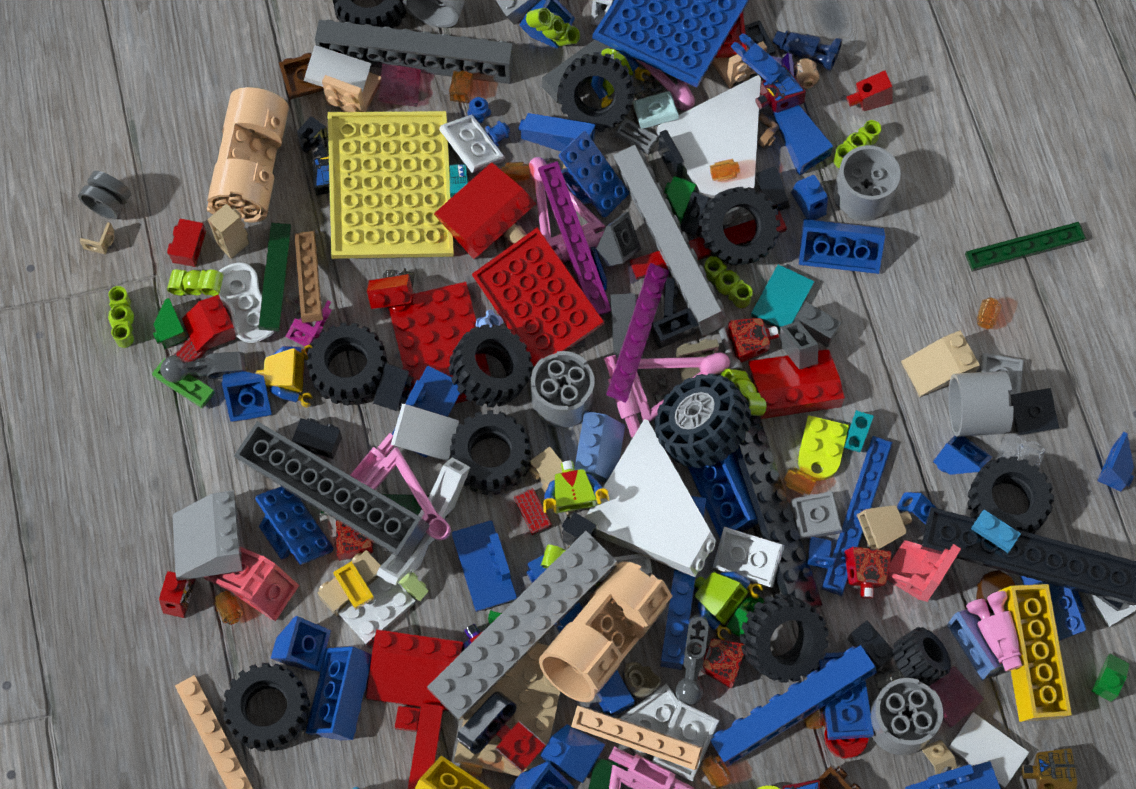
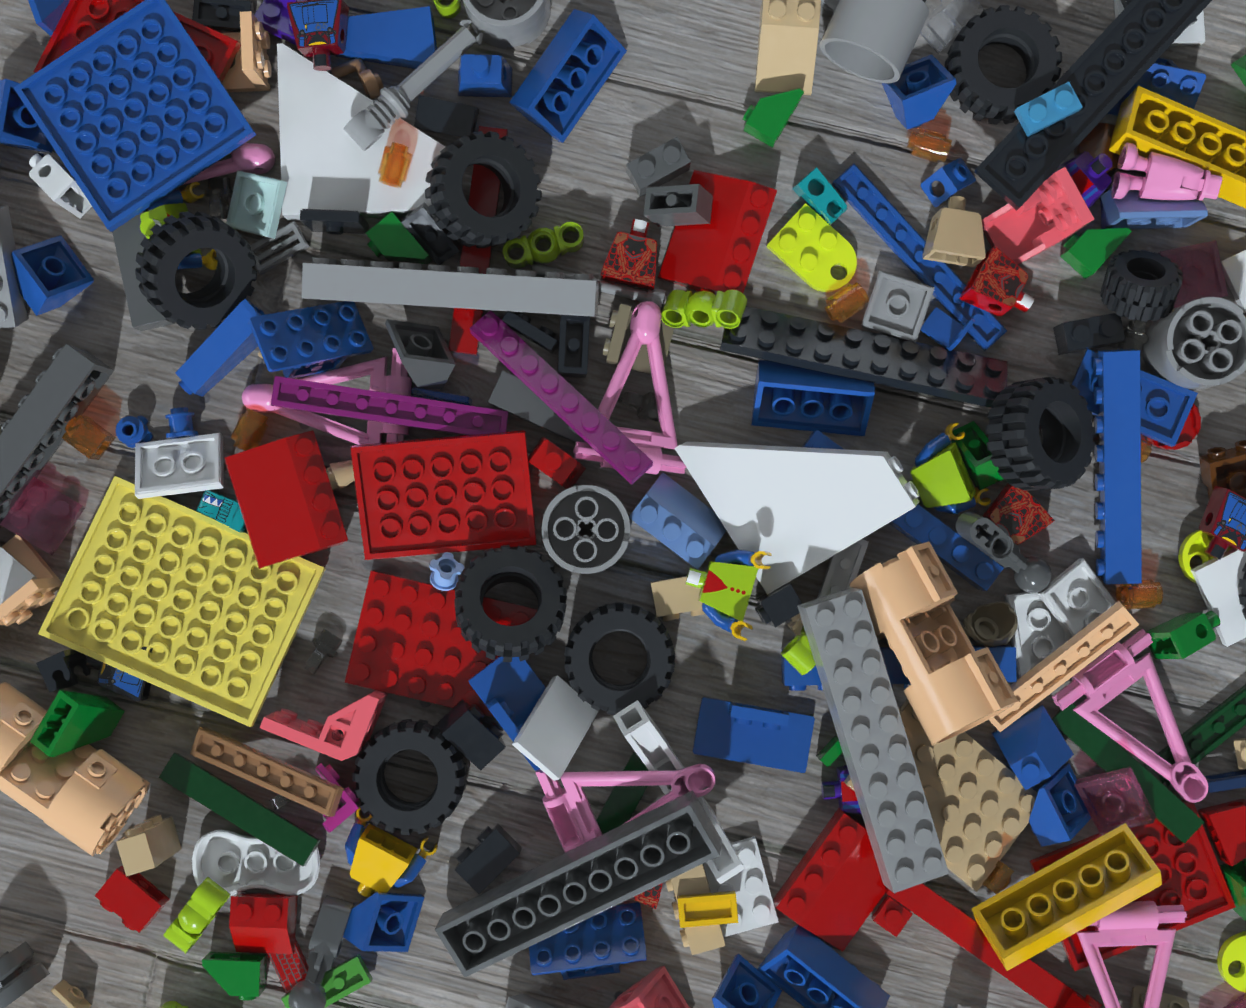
camera: 60 degrees left, 20 degrees up
red brick [367,274,413,309] -> none
yellowish green piece [398,572,428,601] -> none
black beam [457,691,517,754] -> none
red piece [495,721,546,772] -> none
red tile [514,488,551,535] -> none
lime piece [526,8,580,46] -> none
black wheel [655,374,751,468] -> none
white tile [712,527,785,587] -> none
blue hinge [731,33,785,84] -> none
teal tile [751,264,814,330] -> none
none -> green slope [30,690,125,757]
none -> coral bracket [260,690,388,761]
none -> light grey piece [344,20,483,151]
none -> red torso [528,437,586,489]
none -> green slope [742,88,804,148]
none -> clear orange brick [907,127,952,163]
none -> dark purple torso [1047,151,1112,209]
none -> green slope [1060,228,1132,279]

